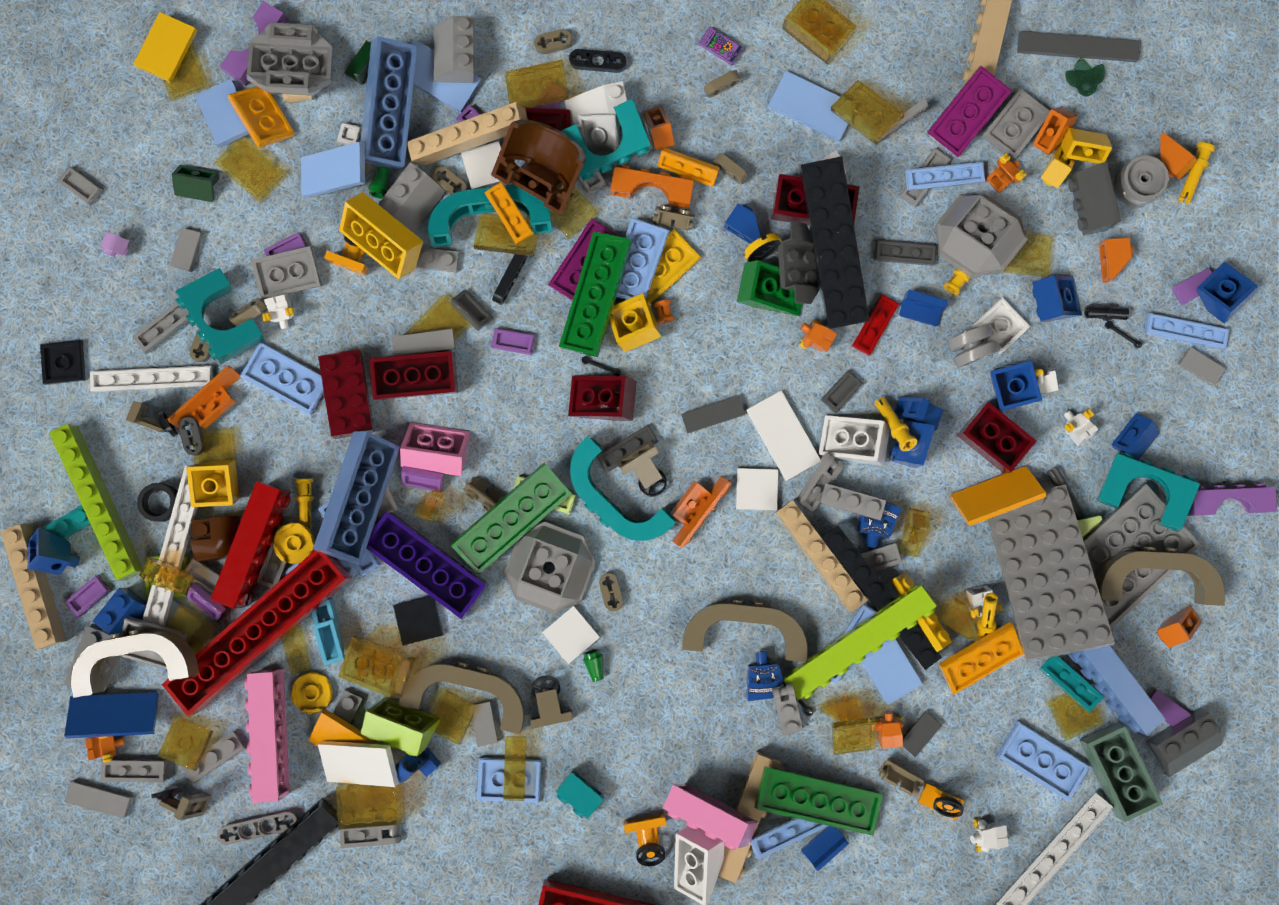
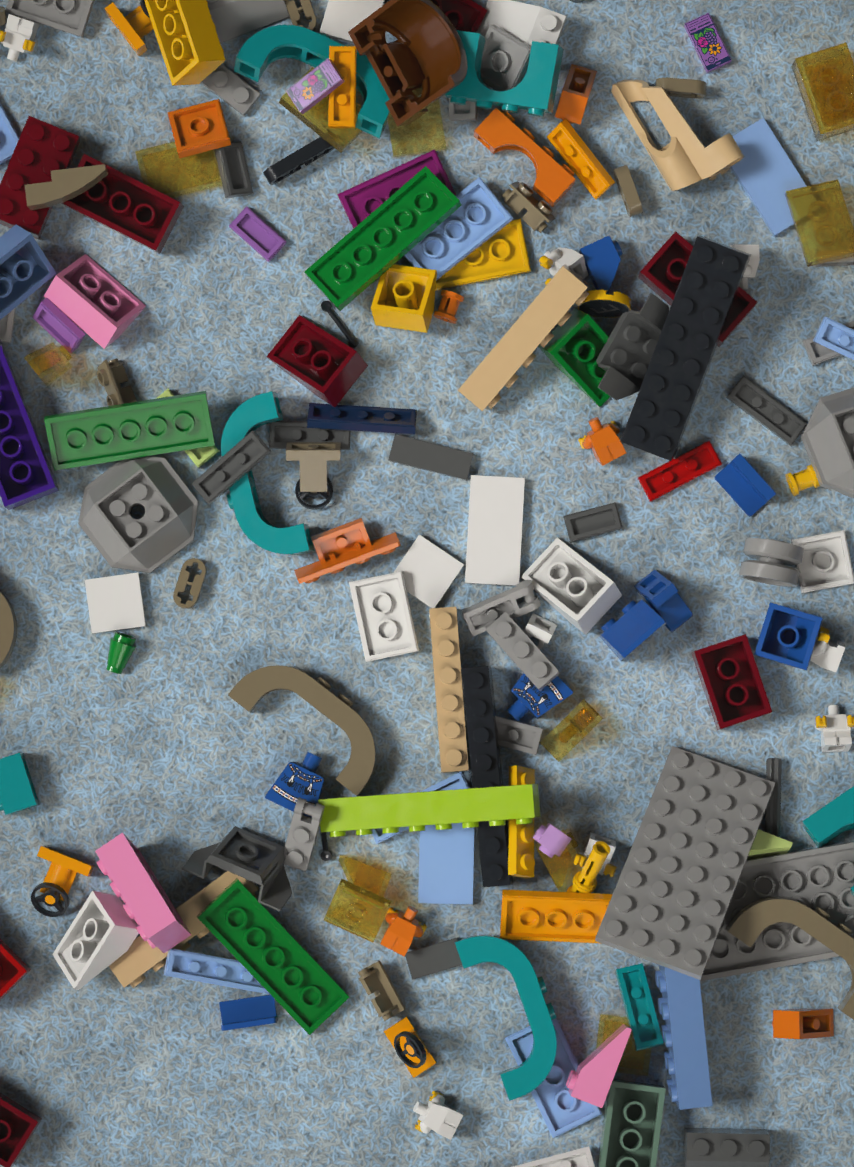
camera: 30 degrees right, 0 degrees up
light grey tile [392,329,456,356] -> none
dark tan piece [530,675,574,729] -> none
yellow pin [874,397,917,451] -> none
light orange tile [950,466,1046,526] -> none
medium lavender tile [1149,689,1191,726] -> none
none -> dark tan slope [25,164,108,210]
none -> orange tile [167,99,231,159]
none -> dark grey piece [182,826,292,911]
none -> dark grey tile [192,430,272,505]
none -> tile [286,58,345,114]
none -> dark blue tile [307,403,417,434]
none -> white tile [349,571,419,662]
none -> teal arch [455,935,557,1101]
none -> tan brick [458,264,590,411]
none -> white tile [524,613,557,649]
none -> lavender plate [532,822,572,858]
none -> white piece [539,247,588,285]
none -> bright pink slope [566,1024,632,1108]
none -> tan panel [611,79,745,191]

